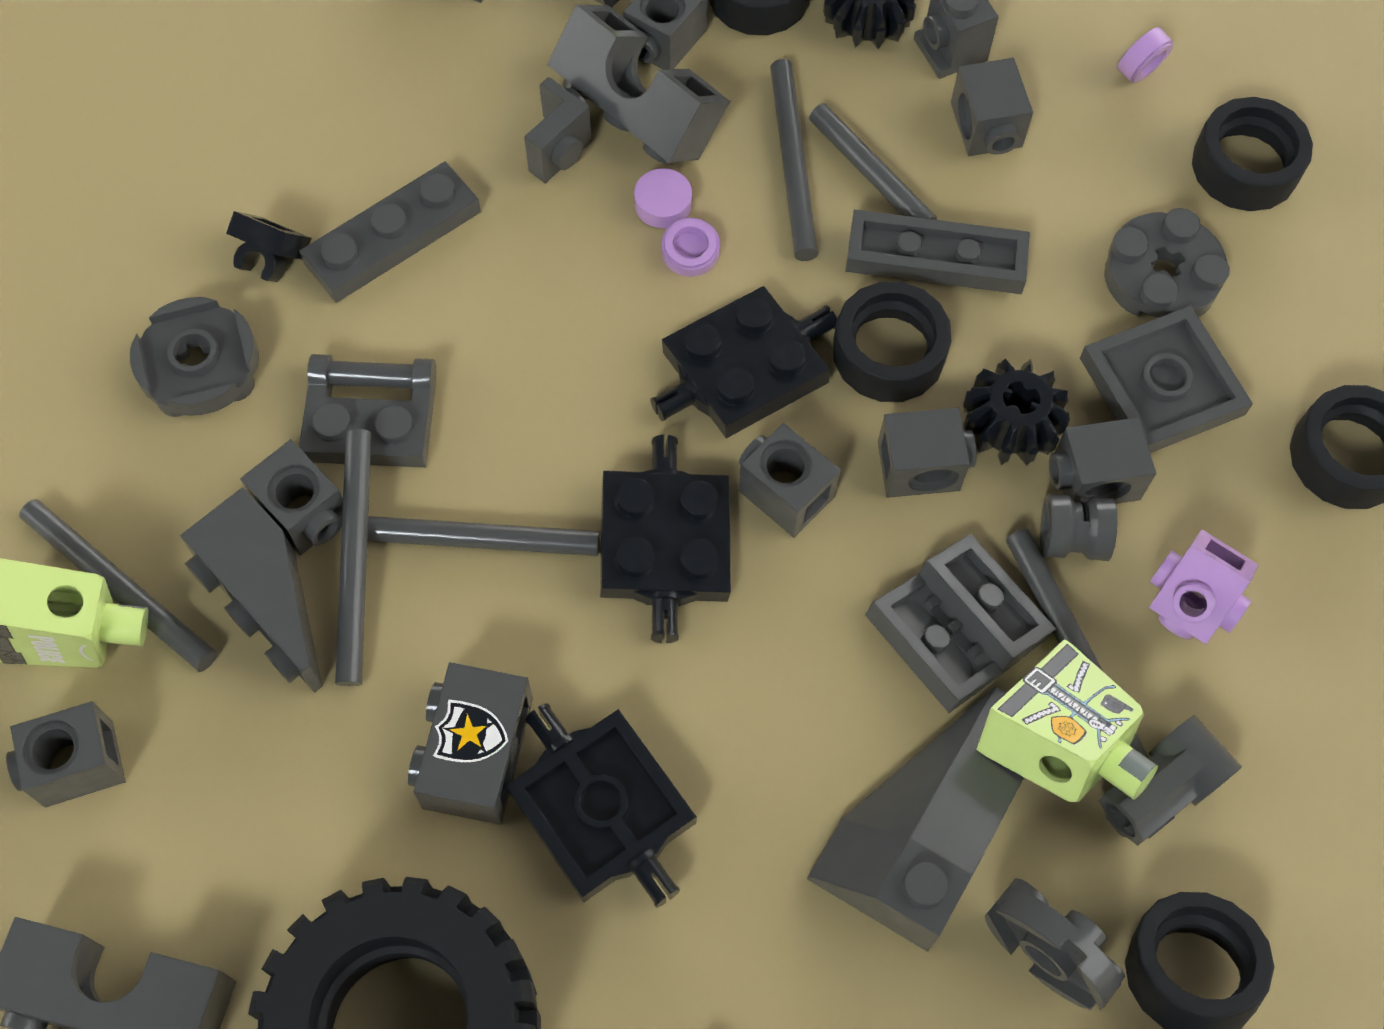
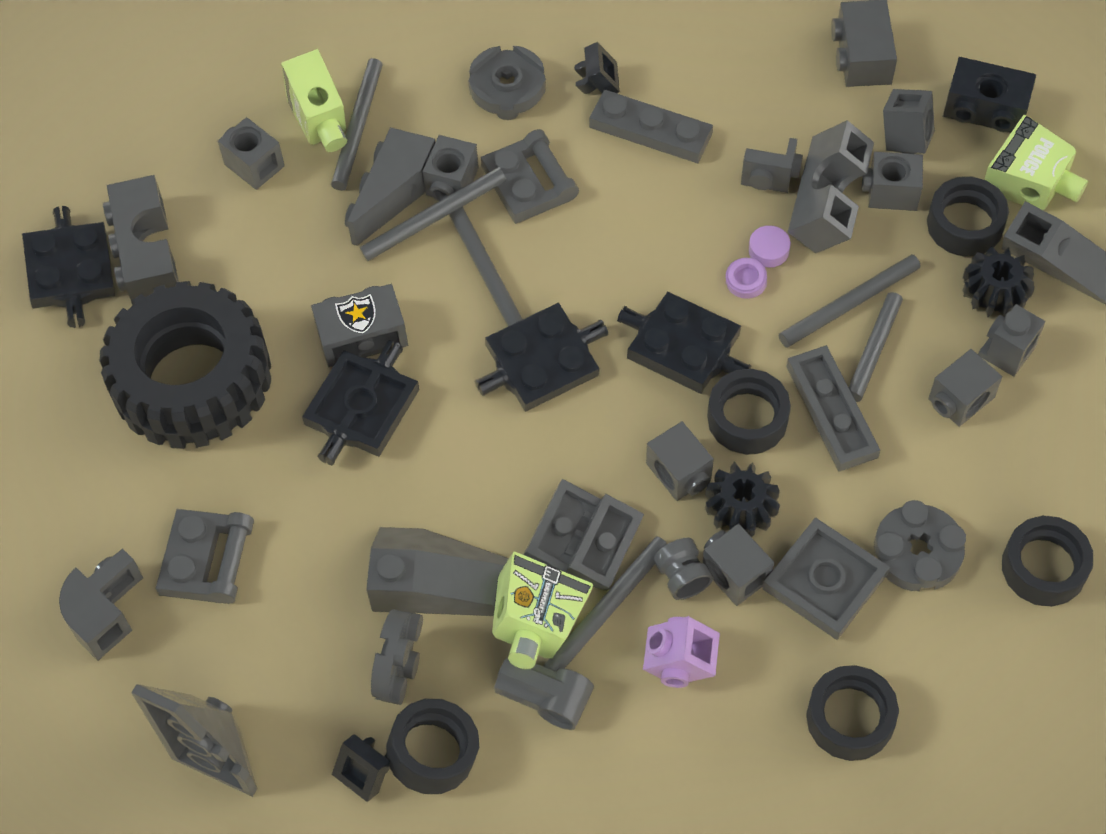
camera: 65 degrees right, 5 degrees down
dark grey brick [739,423,841,538] -> none
lavender tile [1117,27,1174,83] -> none

